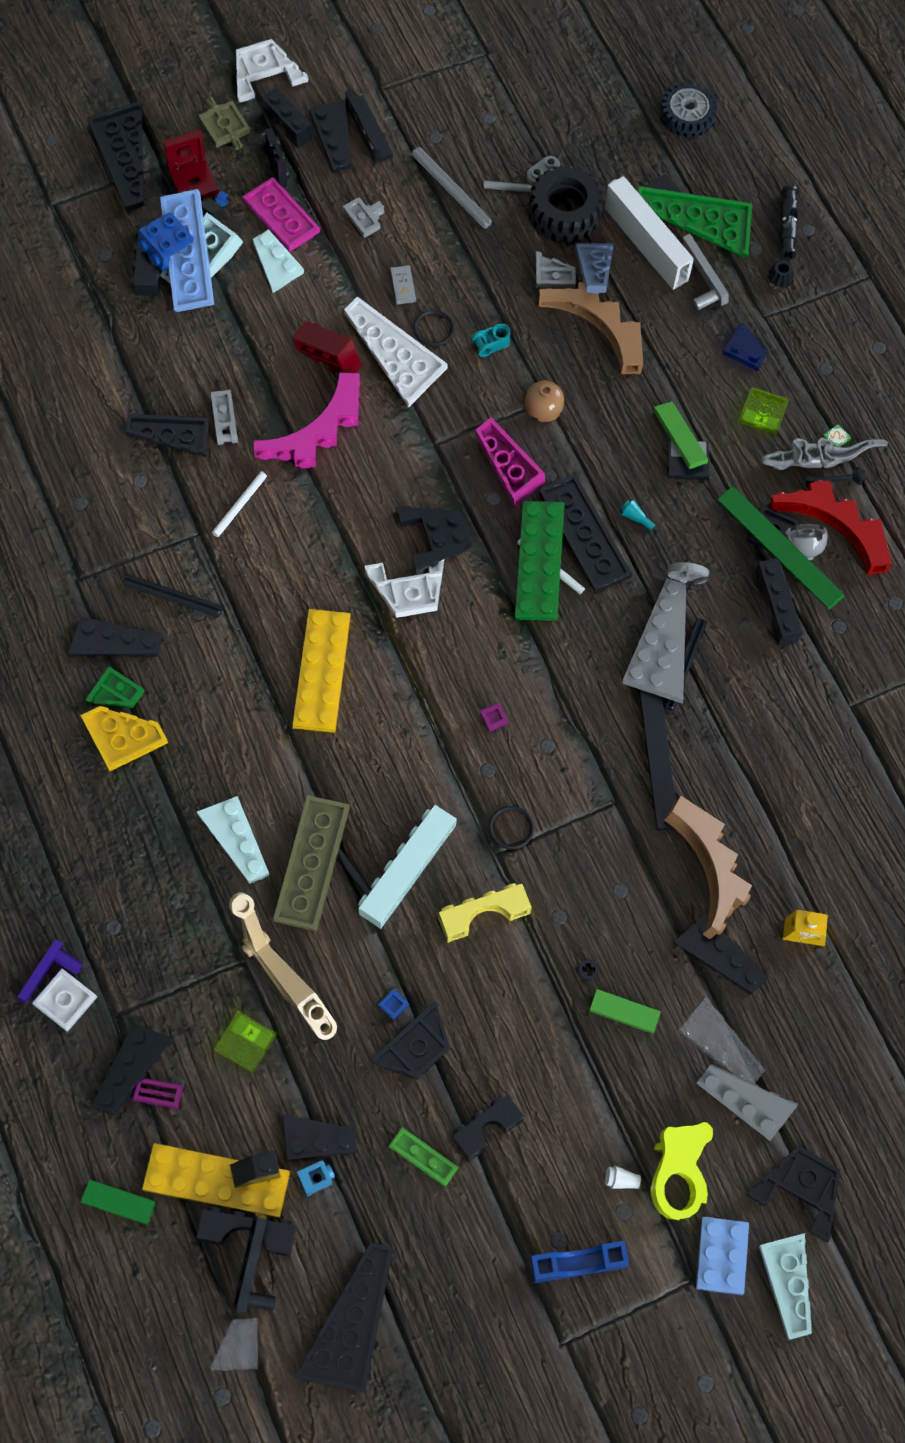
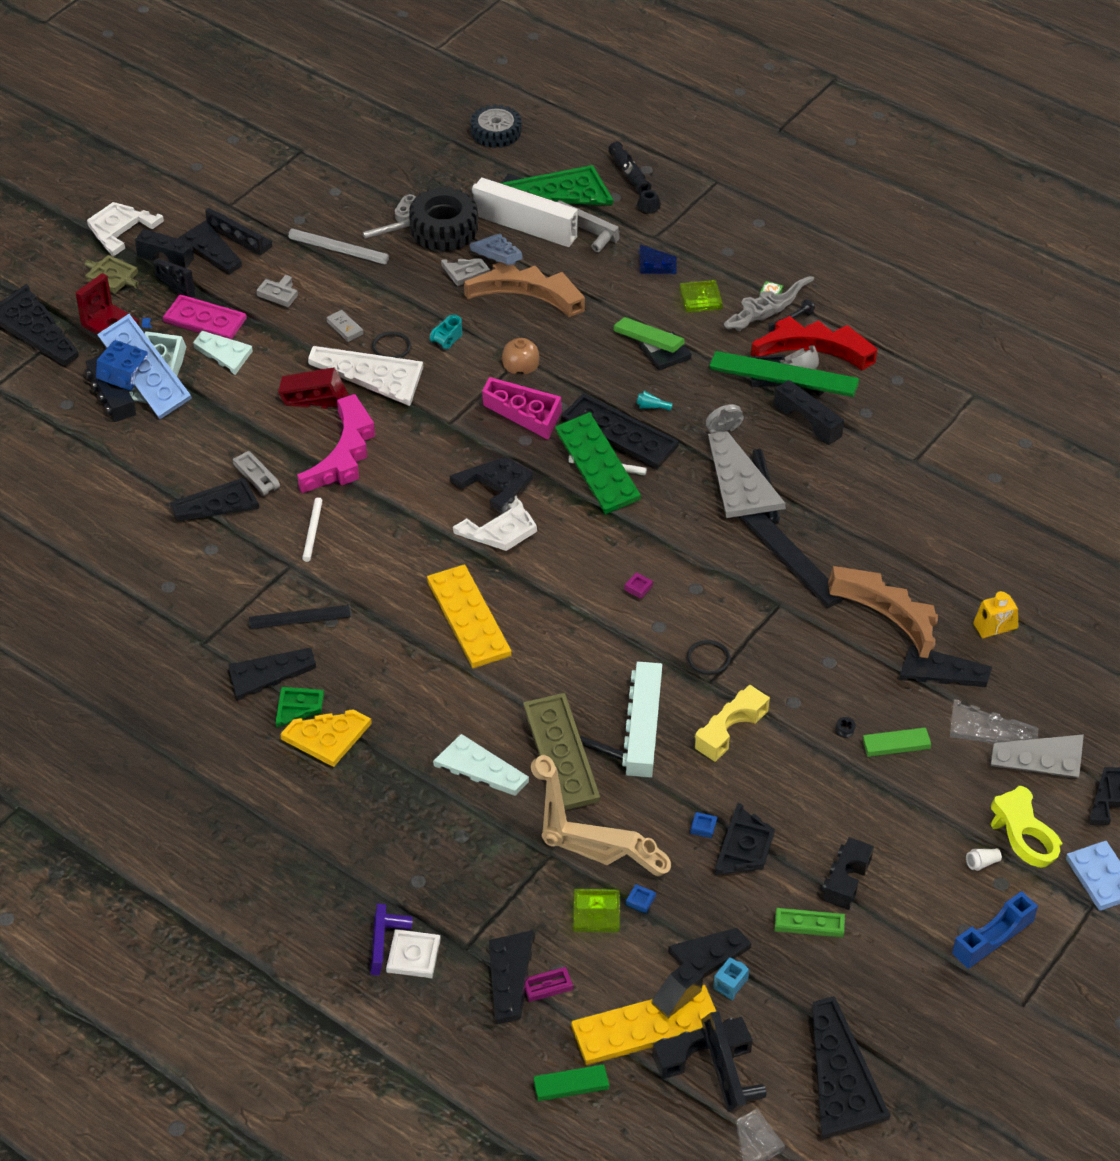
camera: 25 degrees left, 20 degrees down
none -> blue tile [626,884,656,914]

